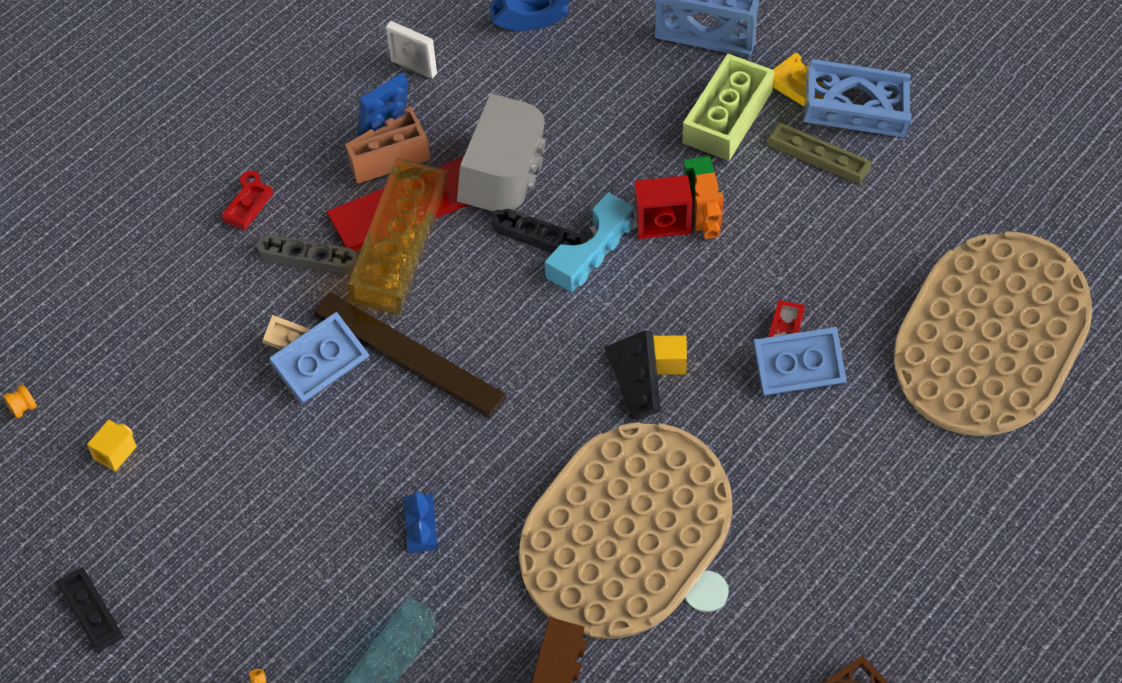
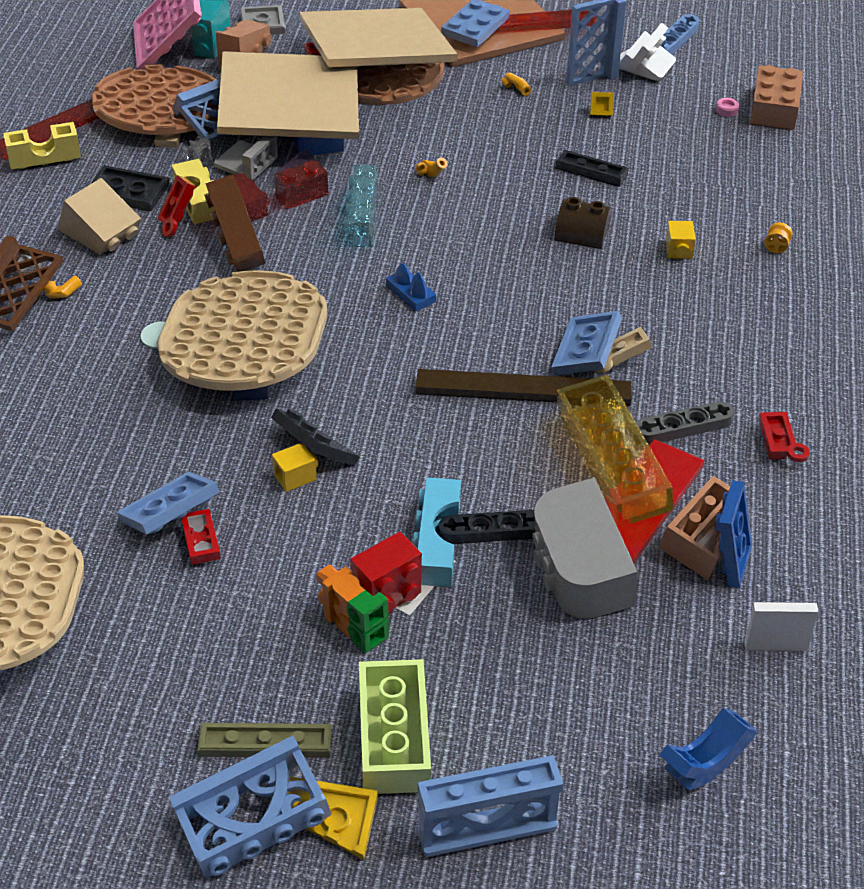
camera: 145 degrees right, 10 degrees down
none -> dark brown brick [554,197,612,249]

